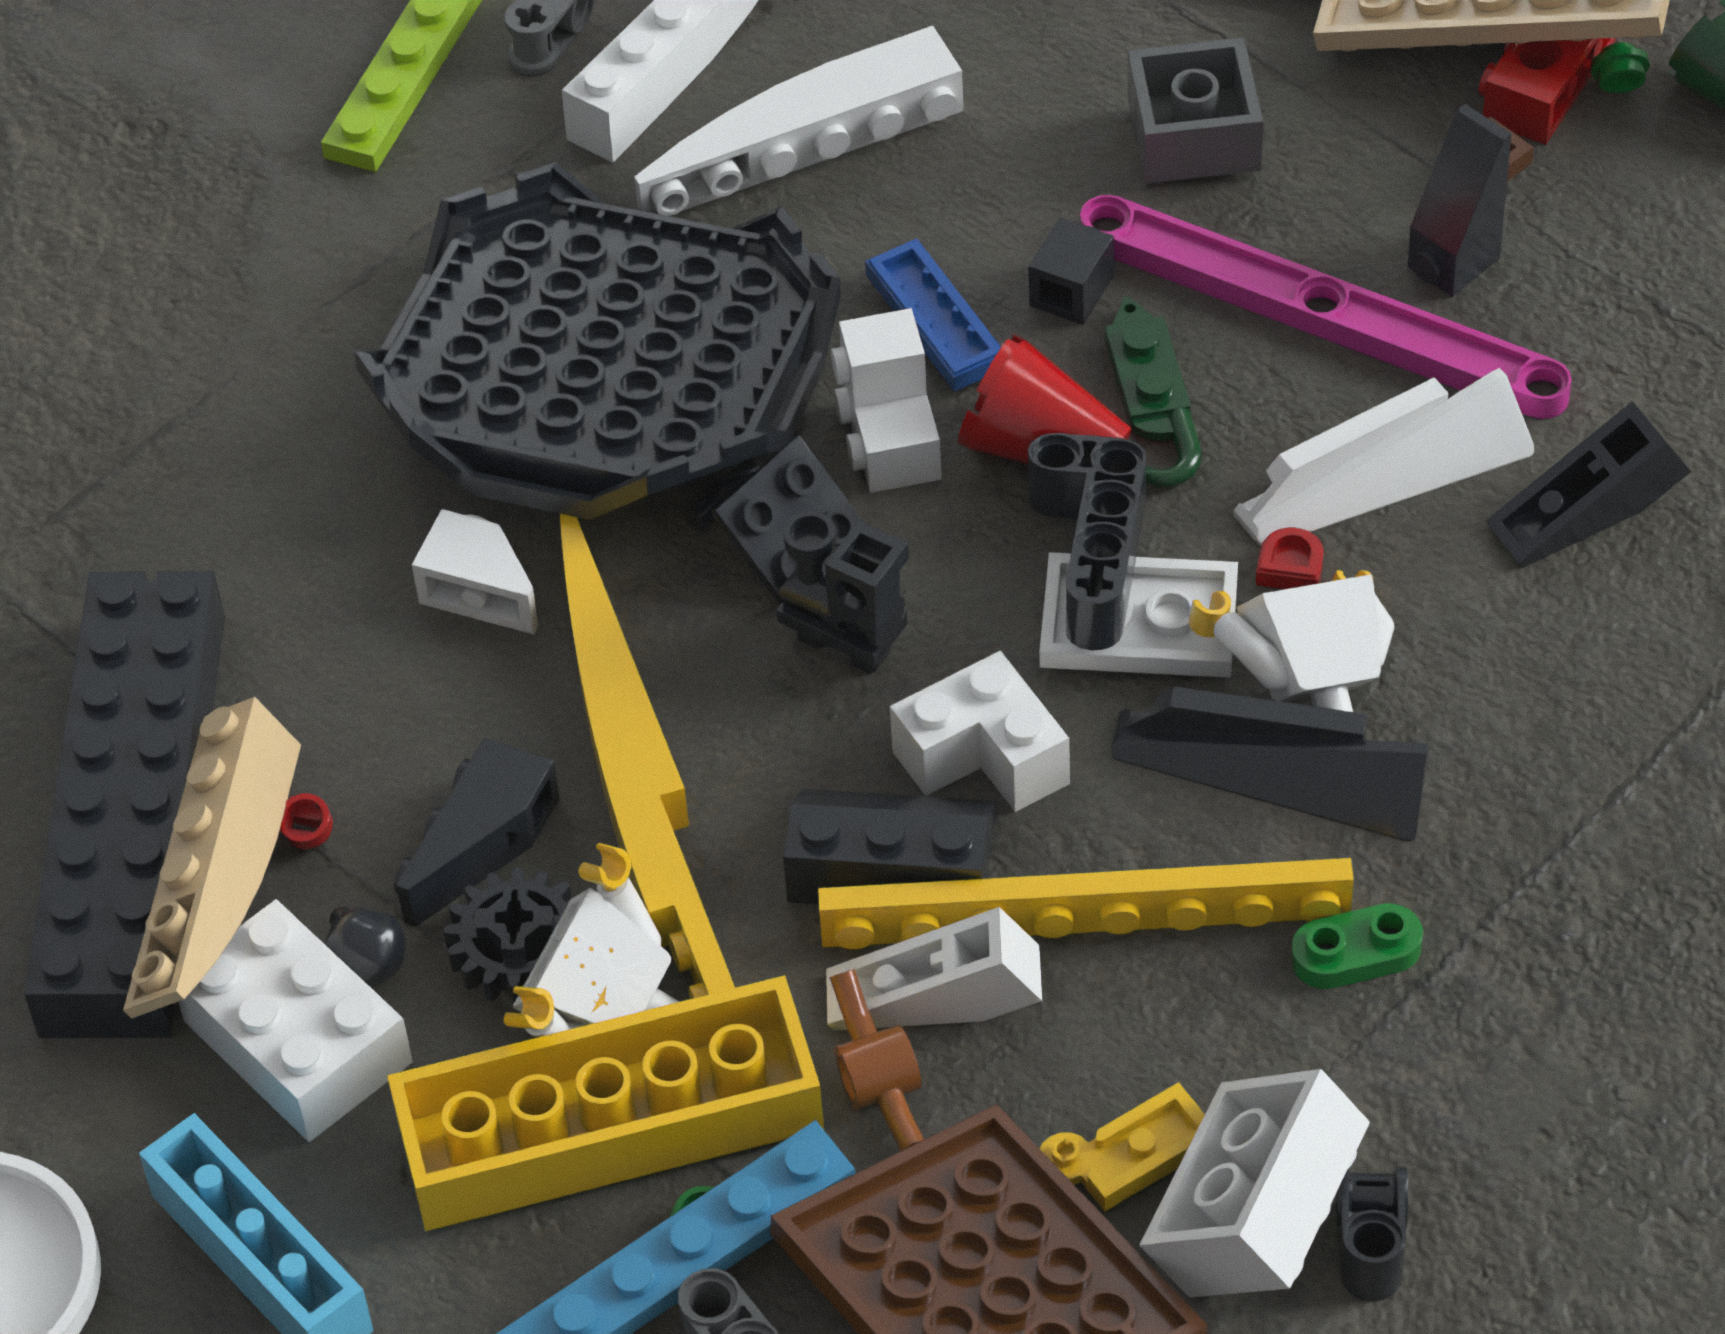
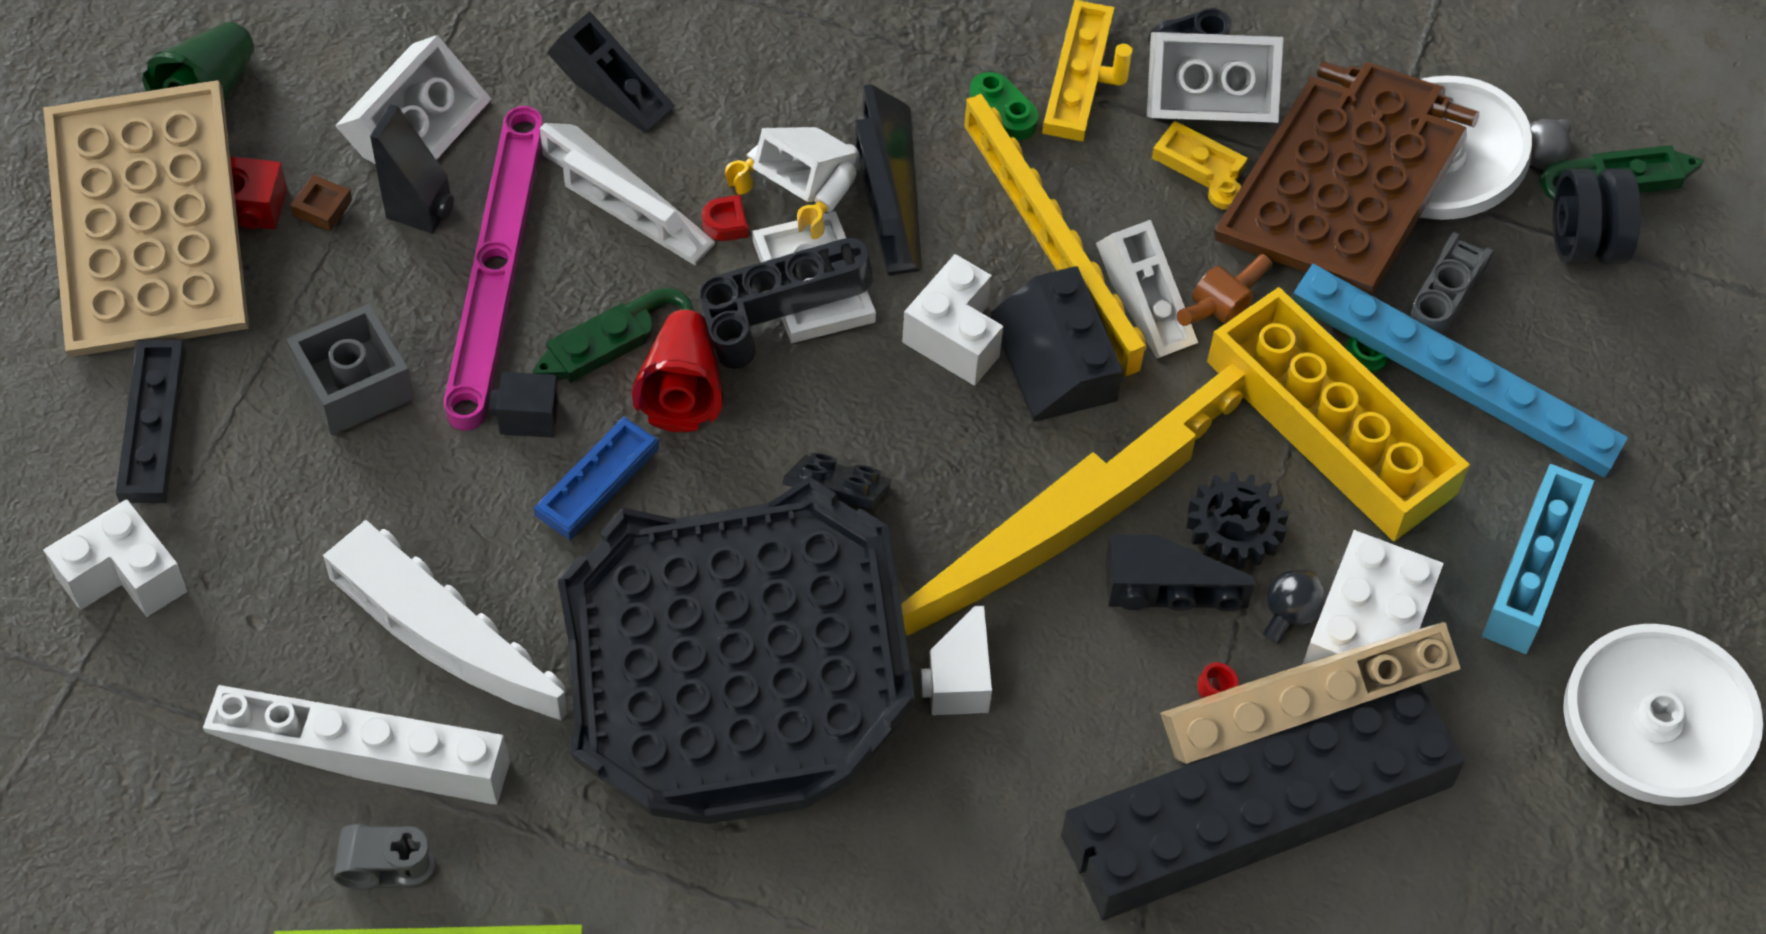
camera: 120 degrees left, 5 degrees up
white torso [504,843,679,1038] -> none
black hips [776,511,909,674] -> none
white brick [831,308,942,493] -> none
none -> white slope [335,35,491,164]
none -> yellow plate [1042,0,1132,142]

